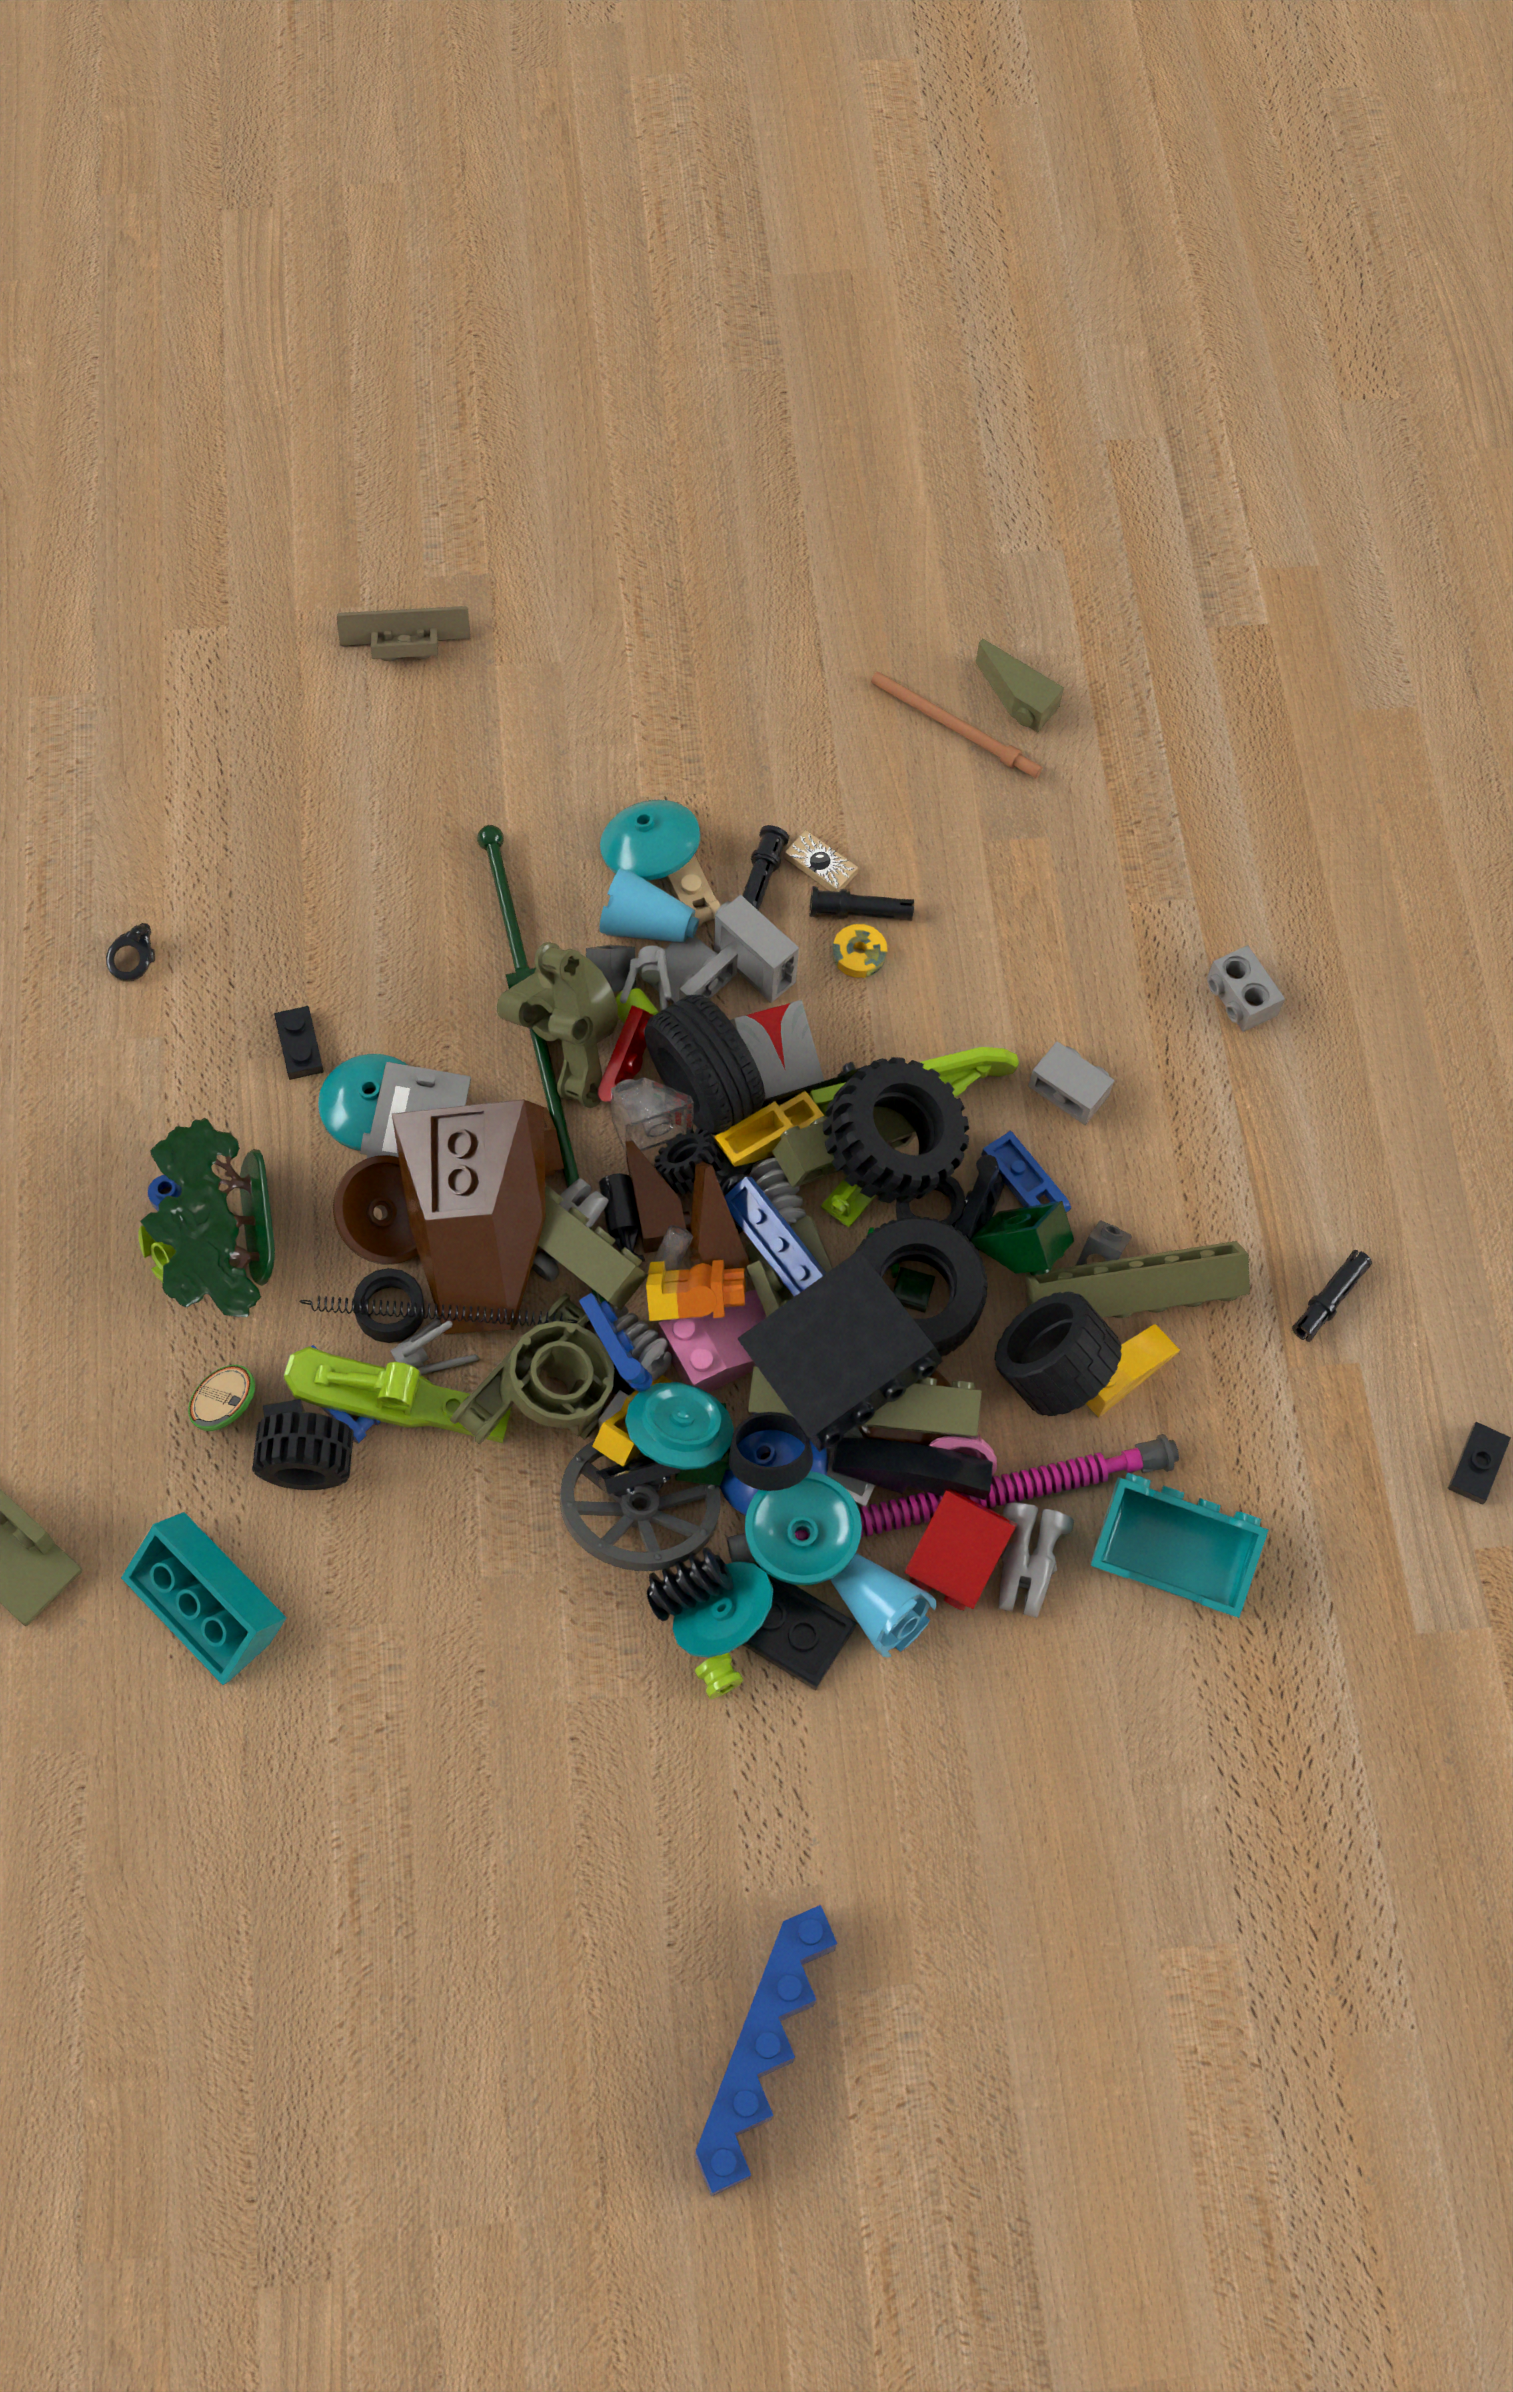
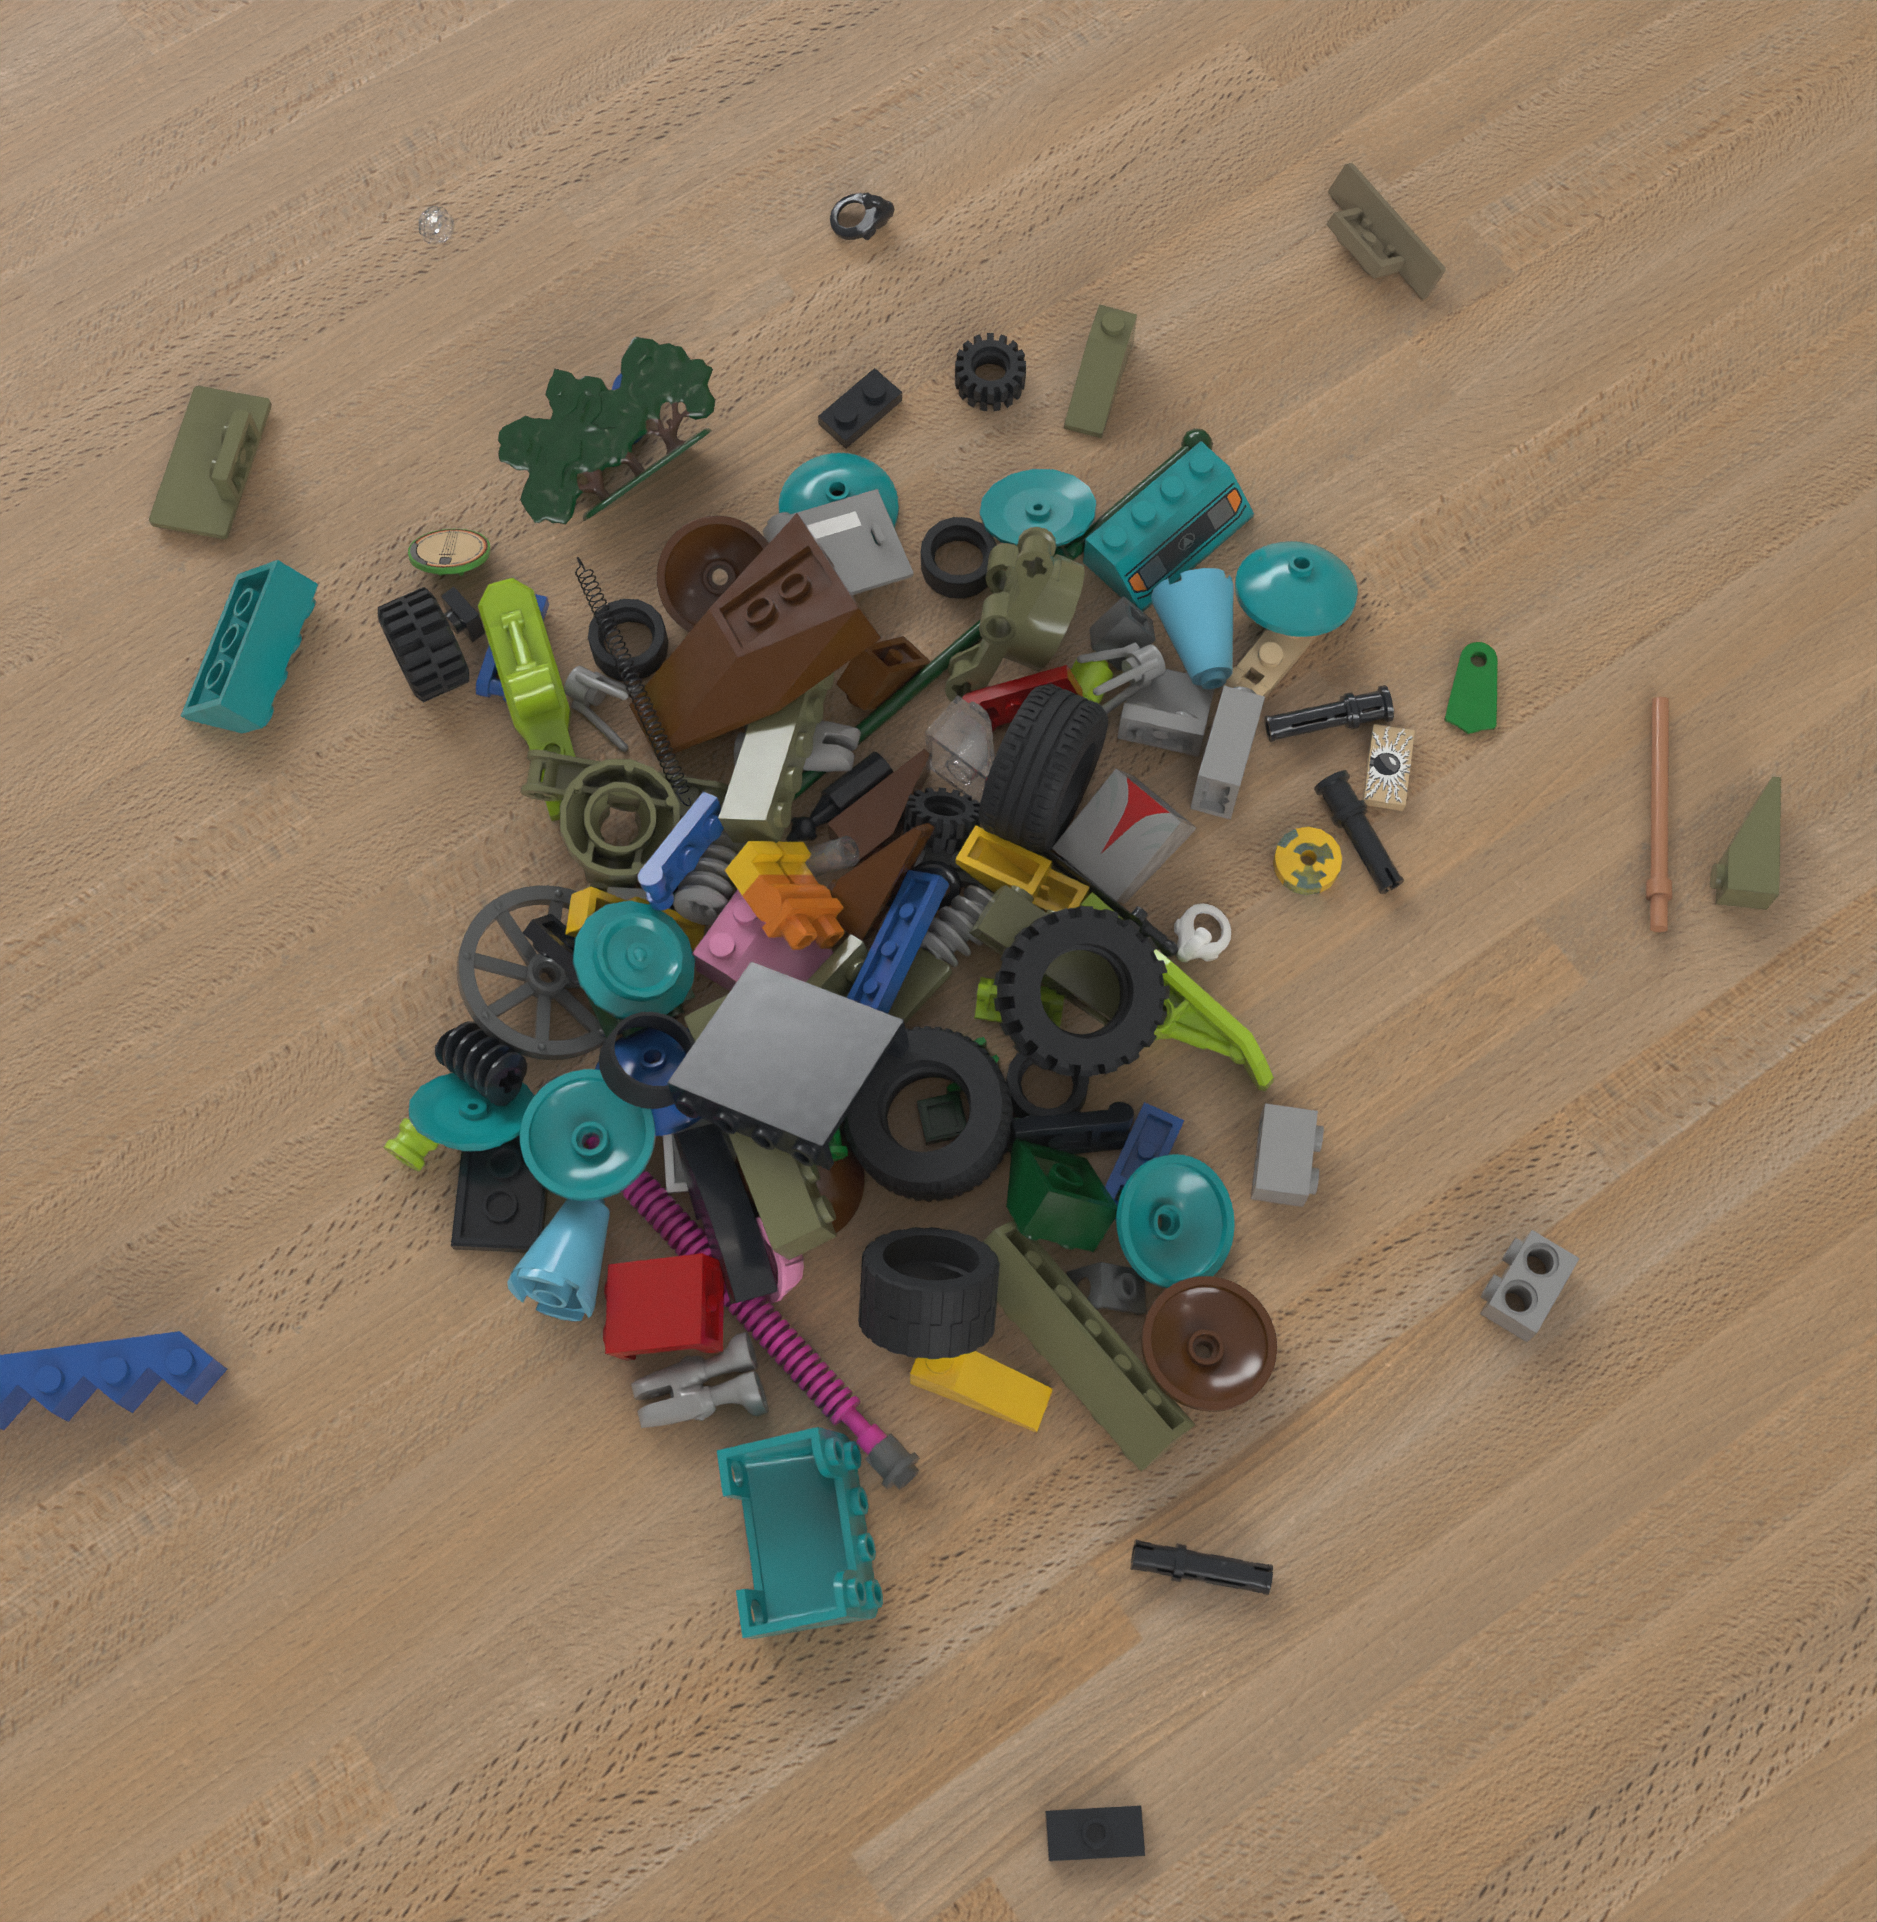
camera: 65 degrees right, 5 degrees up
none -> black tyre [921,517,997,599]
none -> black tyre [955,333,1026,411]
none -> teal piece [980,469,1097,547]
none -> olive slope [1064,304,1137,438]
none -> teal slope [1083,441,1254,612]
none -> teal dish [1116,1154,1235,1289]
none -> reddish brown dish [1141,1276,1277,1412]
none -> white piece [1174,903,1231,962]
none -> green piece [1444,642,1498,735]

